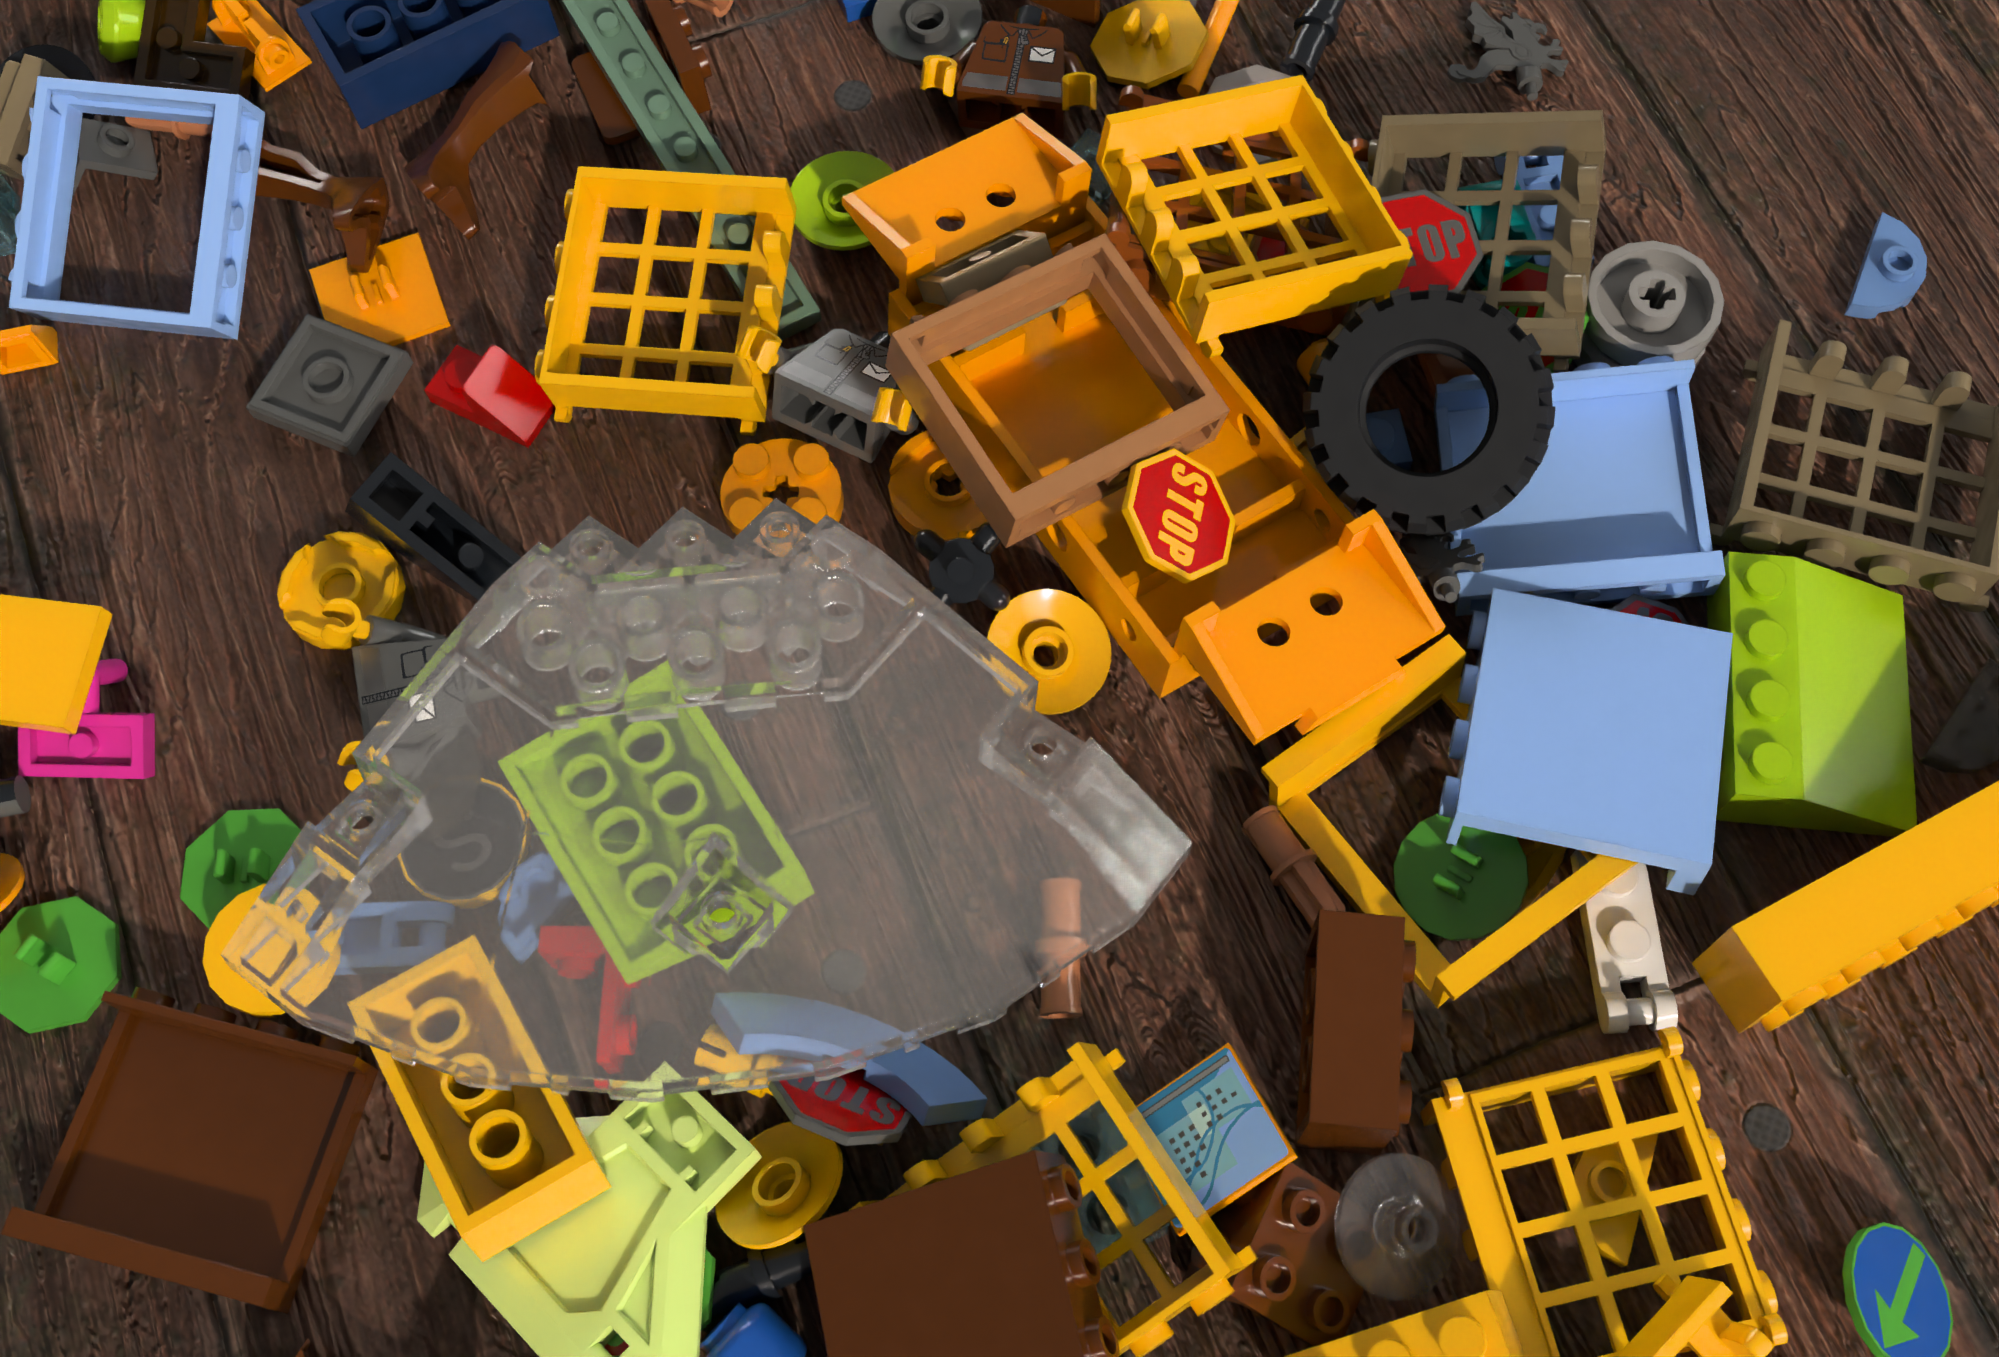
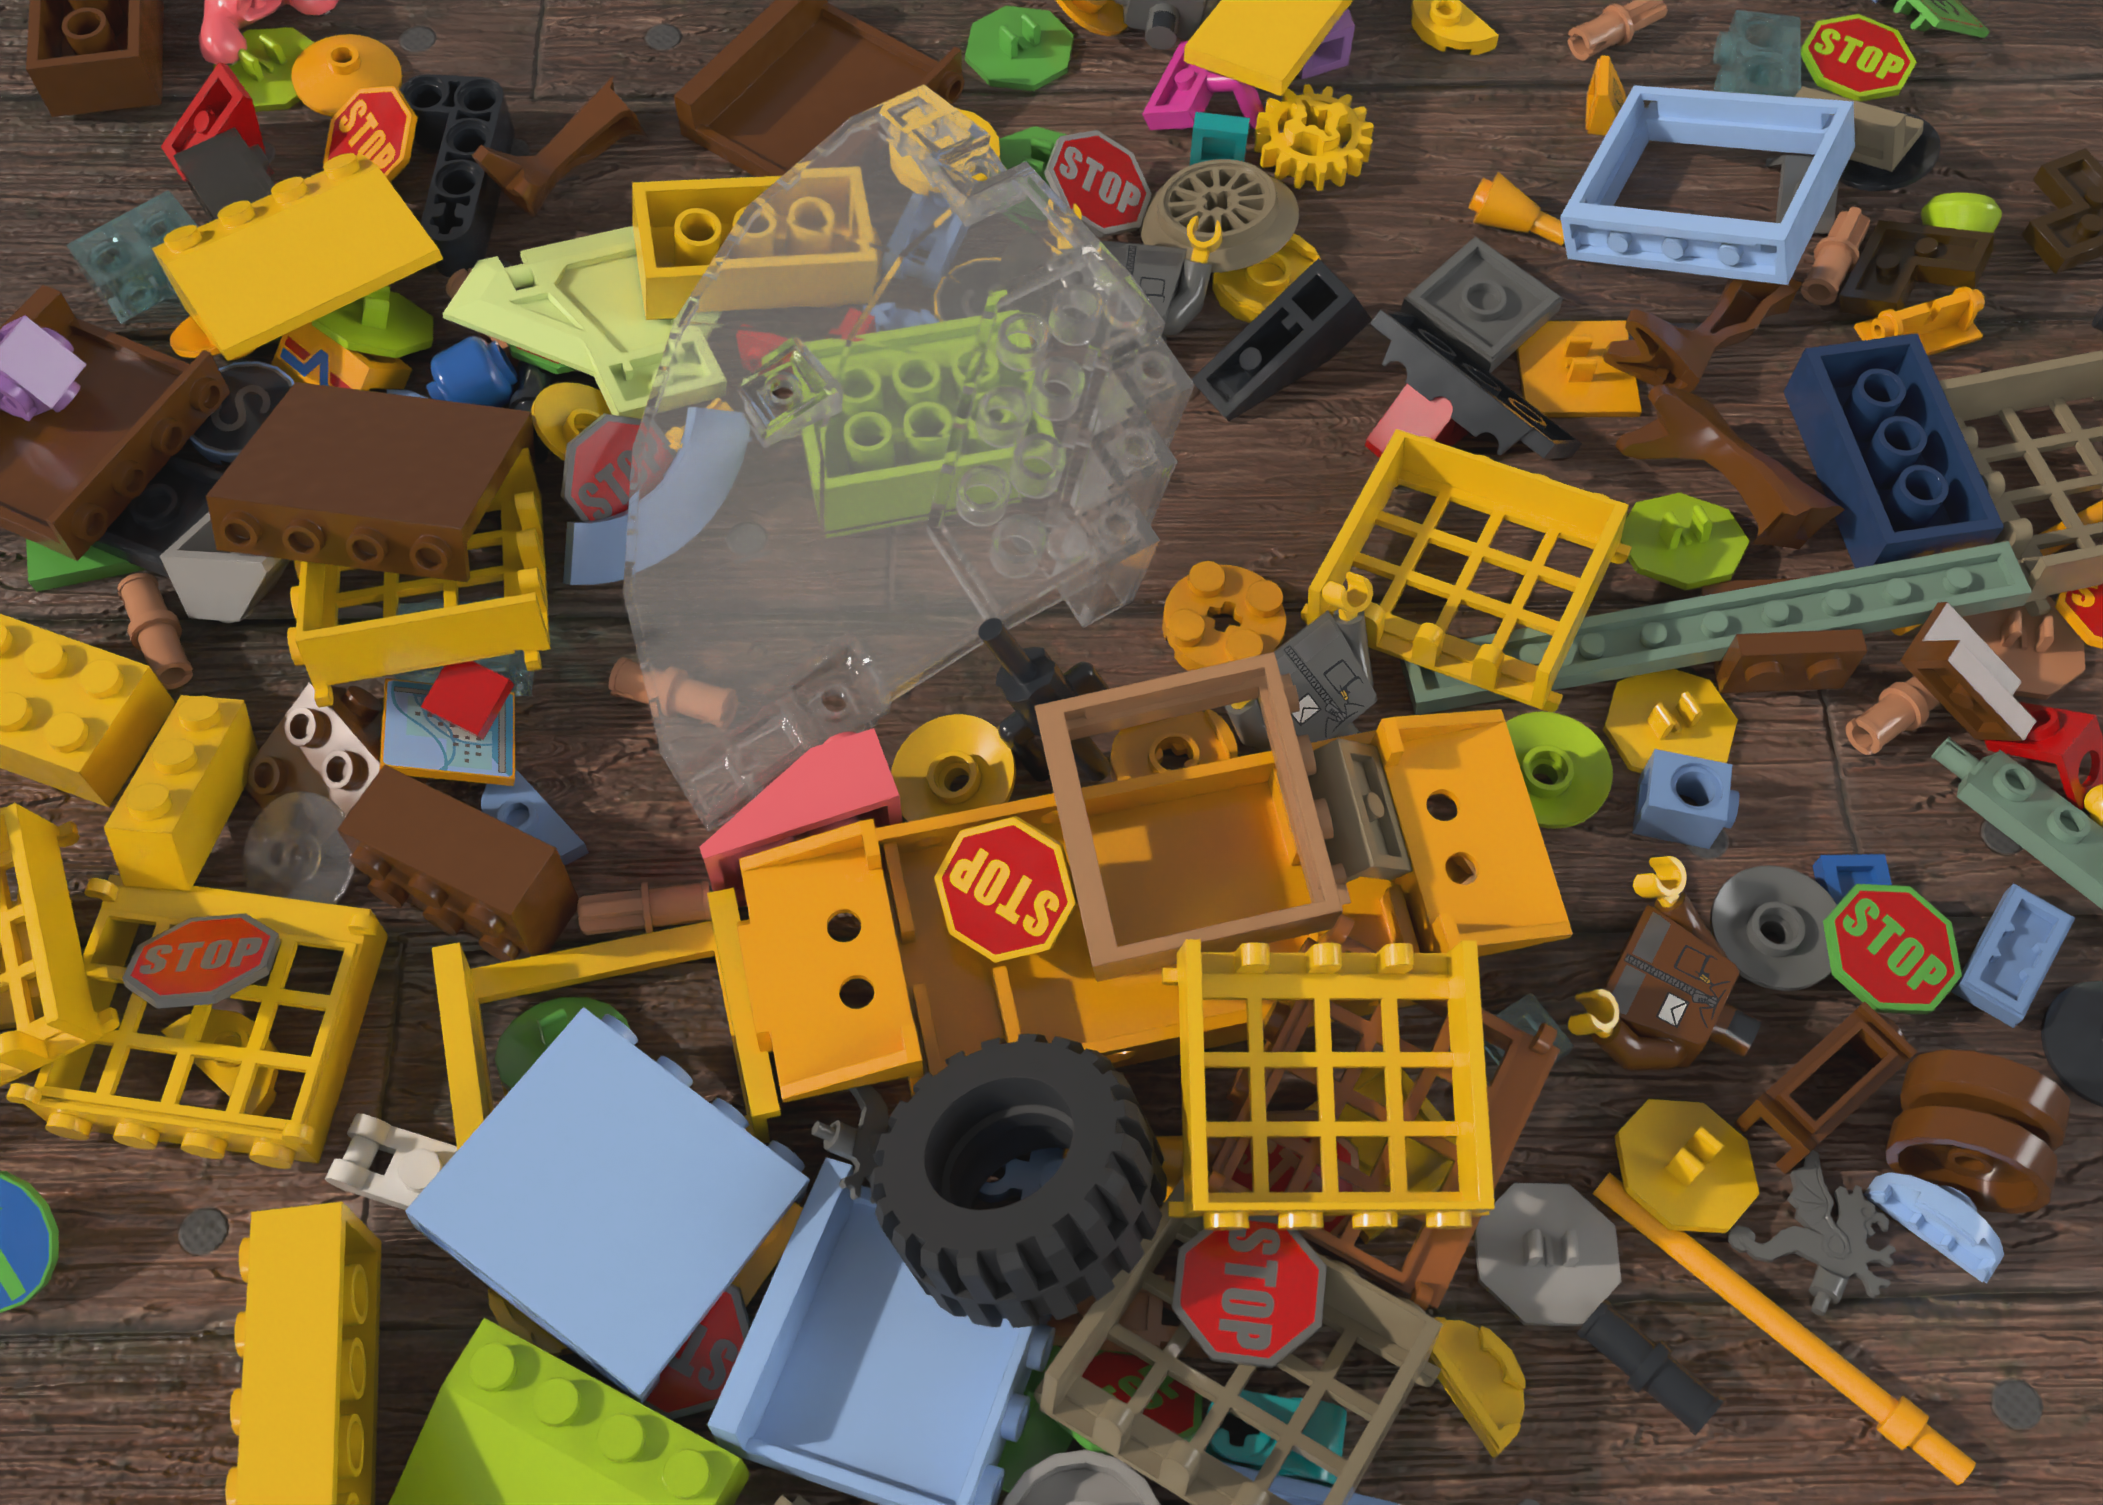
camera: 105 degrees right, 5 degrees down
none -> piece [123,913,281,1009]
none -> red tile [421,661,515,740]
none -> medium blue plate [481,768,589,865]
none -> coral slope [699,728,903,908]
none -> piece [1044,130,1152,238]
none -> dark tan piece [1139,159,1299,273]
none -> teal tile [1189,112,1250,166]
none -> yellow gear [1254,84,1374,191]
none -> black piece [1370,309,1582,459]
none -> yellow plate [1428,1317,1526,1459]
none -> light orange cone [1468,172,1564,246]
none -> yellow piece [1603,669,1738,773]
none -> lime piece [1620,493,1750,590]
none -> medium blue brick [1632,749,1740,849]

